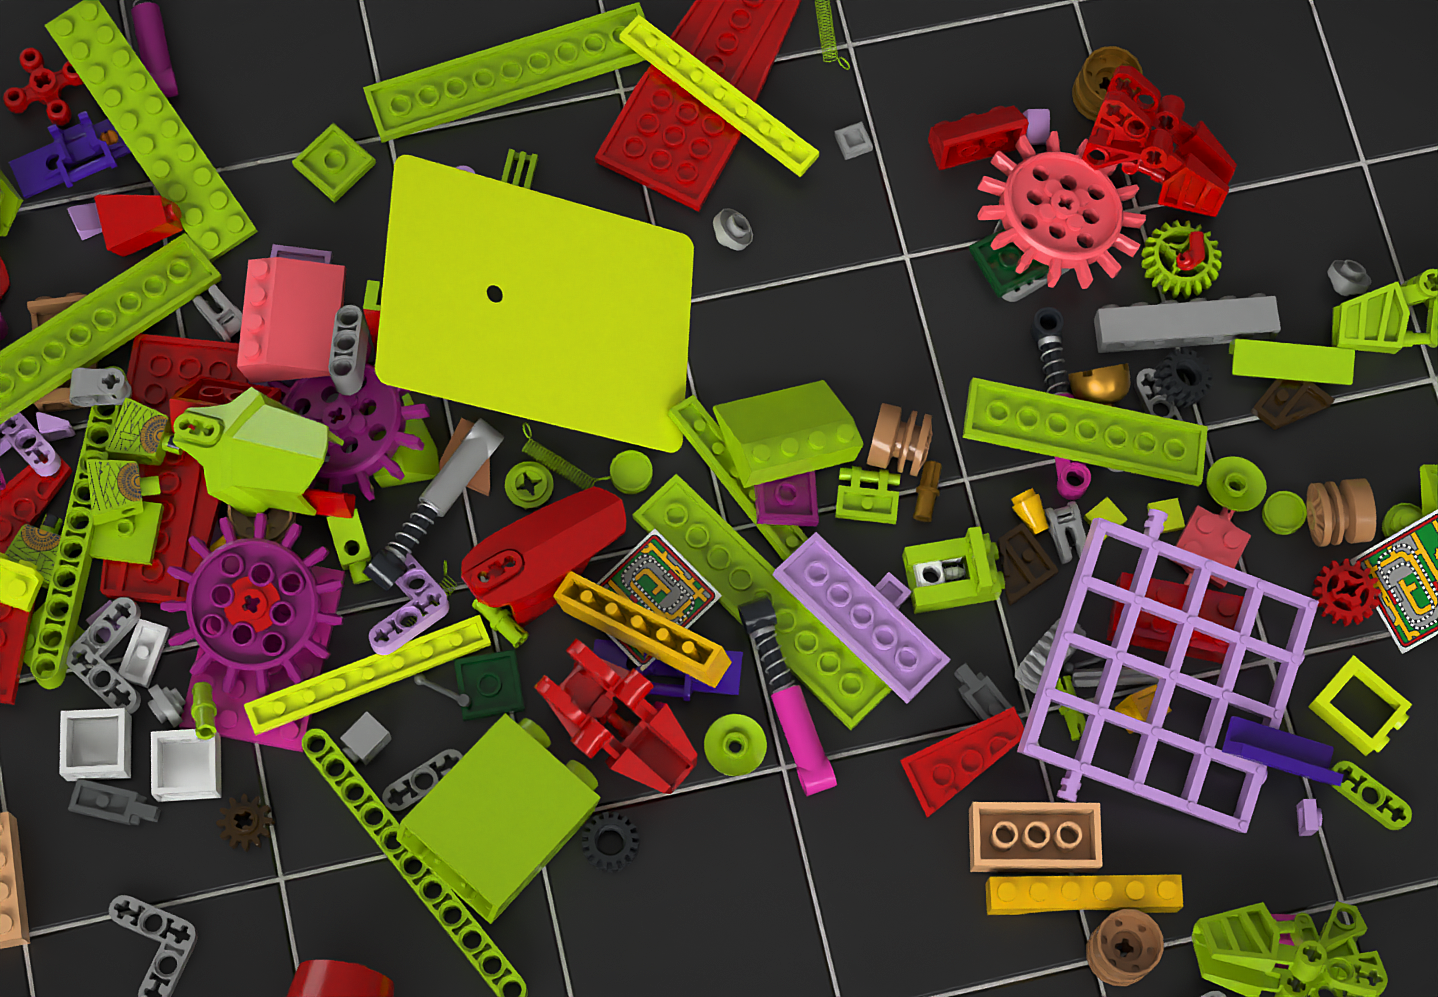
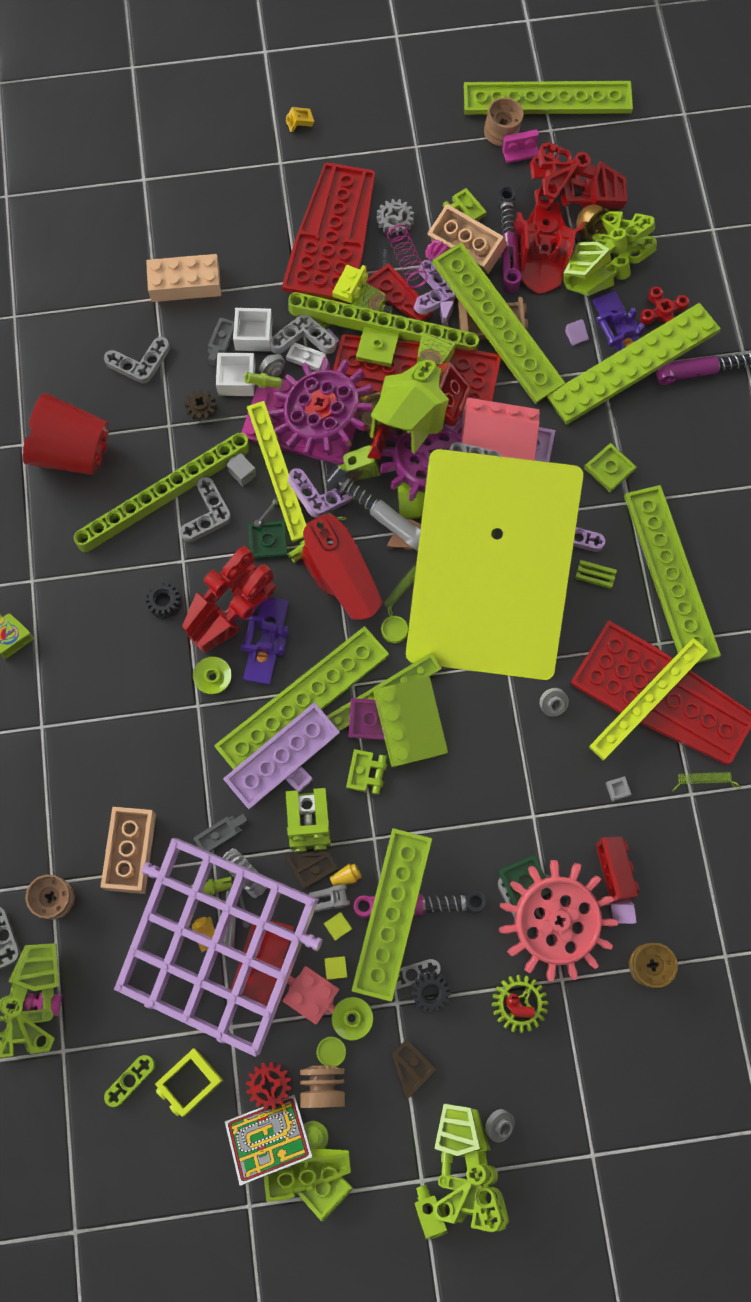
camera: 100 degrees right, 0 degrees up
light grey piece [69,368,132,407] -> none
lime torso [86,459,160,525] -> none
red slope [94,194,183,257] -> none
light grey piece [193,284,243,342] -> none
lime brick [396,713,601,924] -> none
lime gear [505,461,554,510] -> none
yellow brick [553,571,732,688] -> none
sticker [597,529,722,671] -> none
piece [737,595,837,796] -> none
medium nougat wheel [867,403,933,477] -> none
red wing [900,706,1024,818] -> none
pearl gold axle [913,460,942,522] -> none
yellow arch [986,875,1184,915] -> none
pearl gold cylinder [1068,363,1130,407] -> none
red piece [1081,65,1237,217] -> none
light grey brick [1094,293,1281,353] -> none
dark purple panel [1222,716,1344,786] -> none
lime panel [1229,338,1355,385] -> none
lavender plate [1296,799,1322,836] -> none

